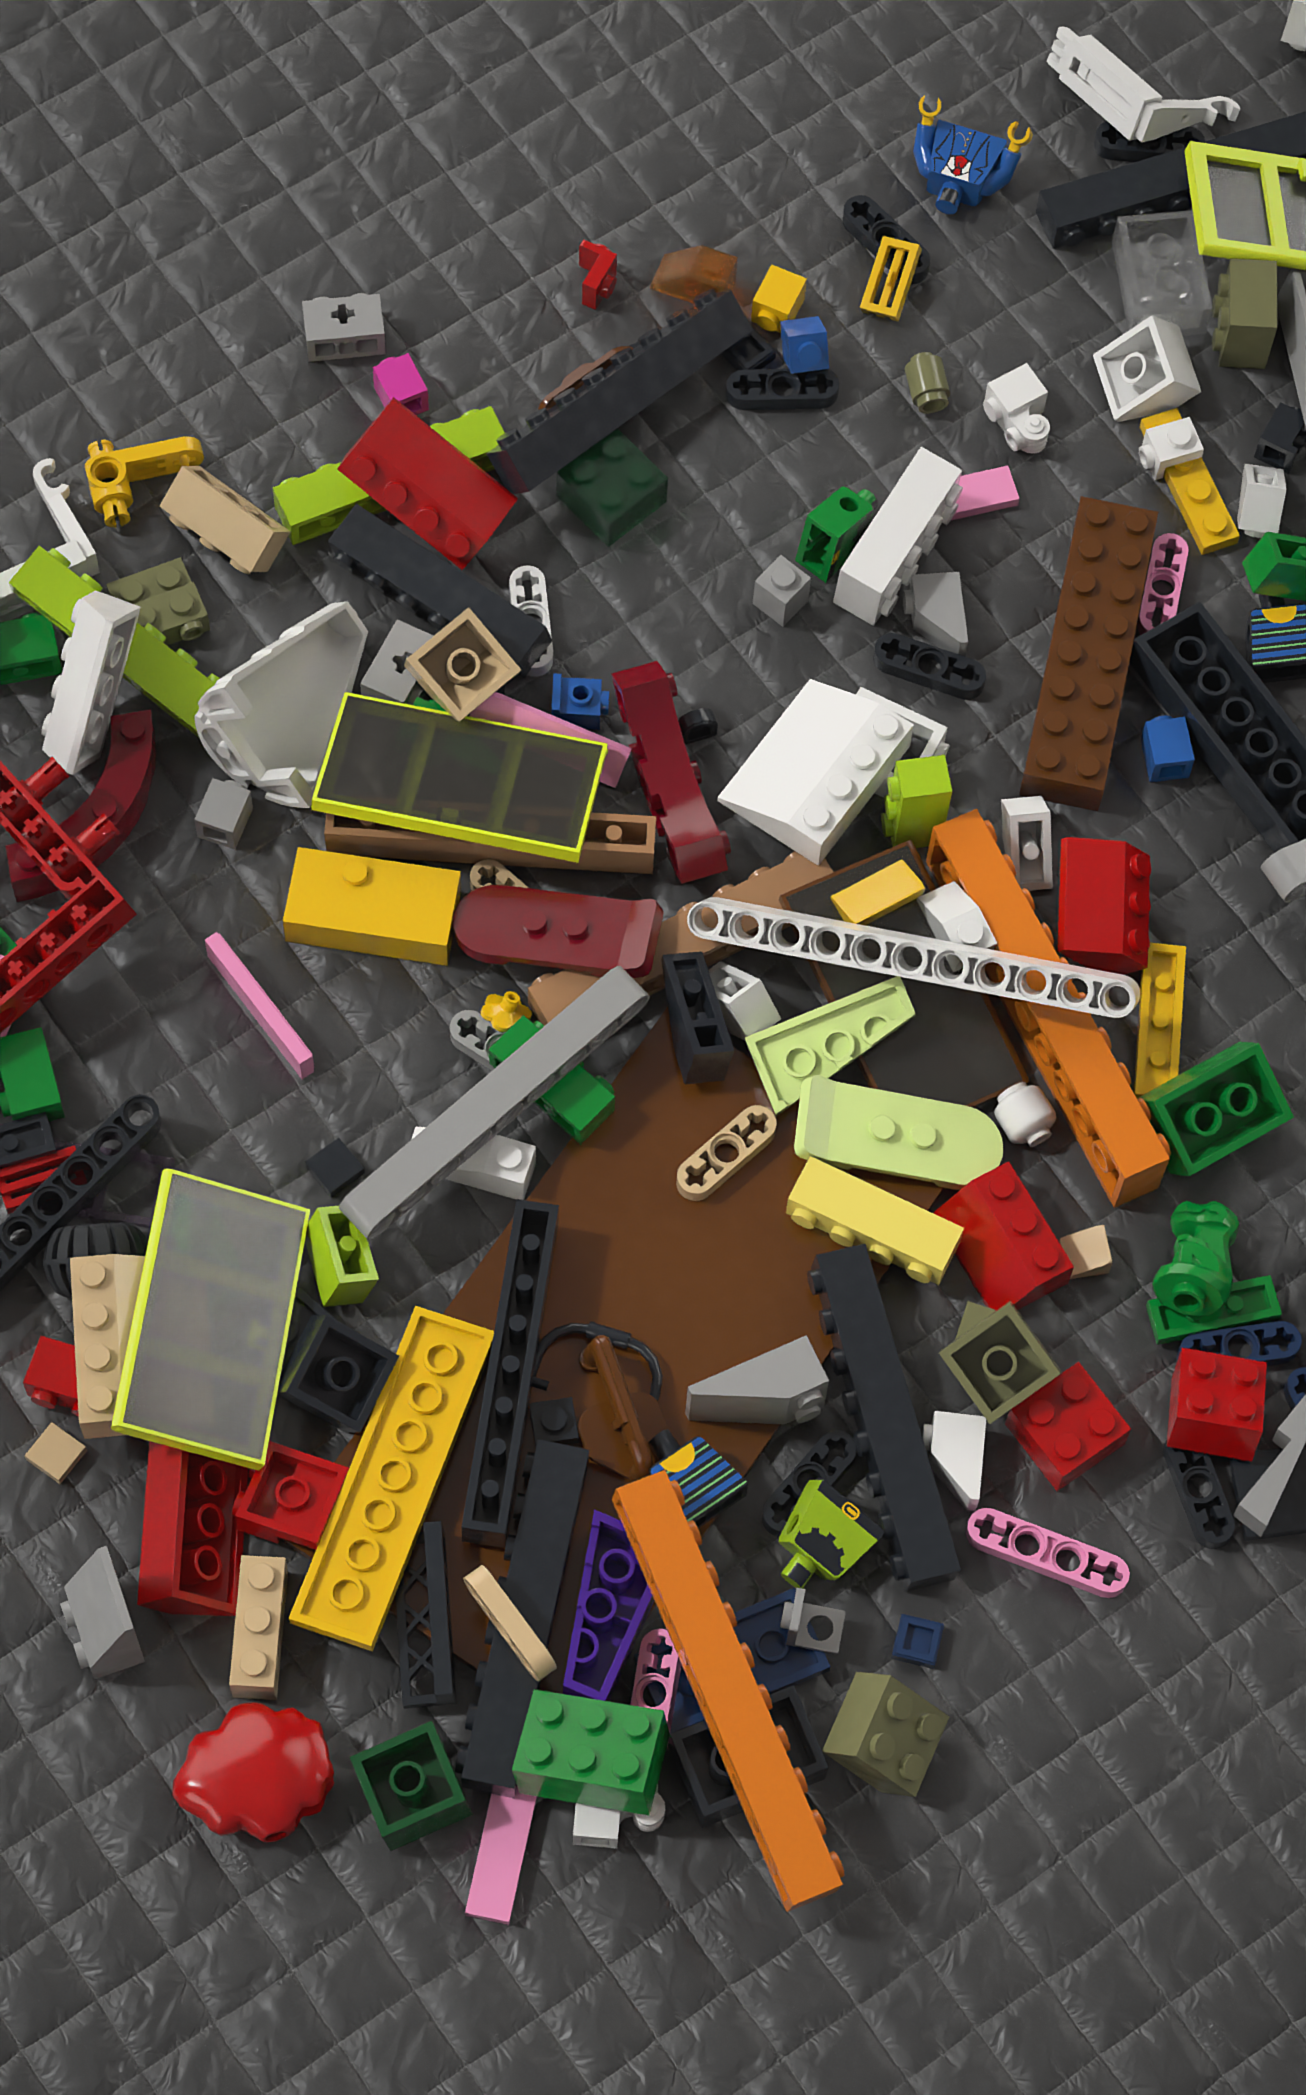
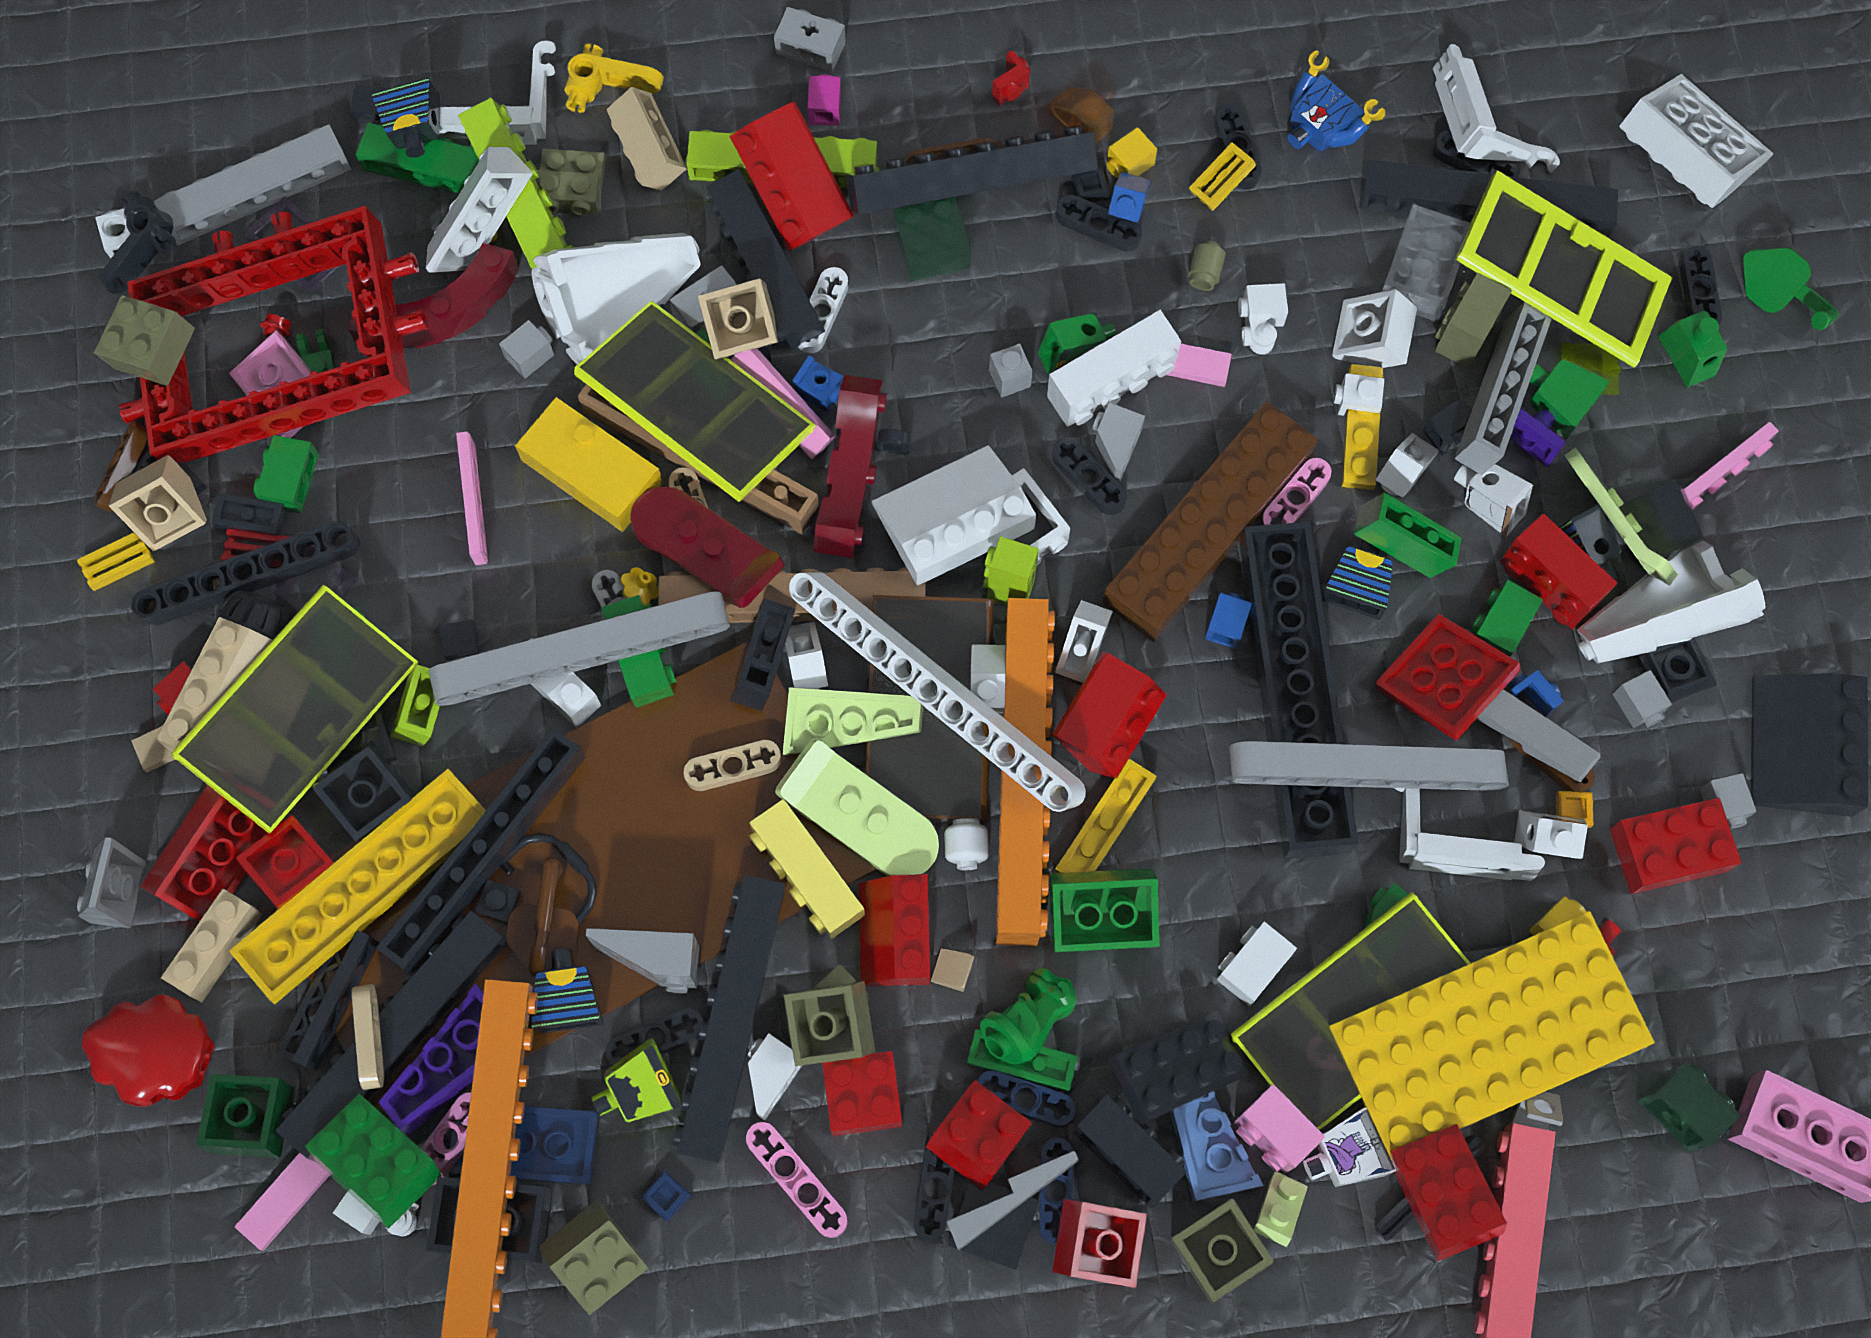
camera: 30 degrees right, 5 degrees up
light grey bracket [780,1588,845,1654] -> none
yellow slope [830,859,926,925] -> none

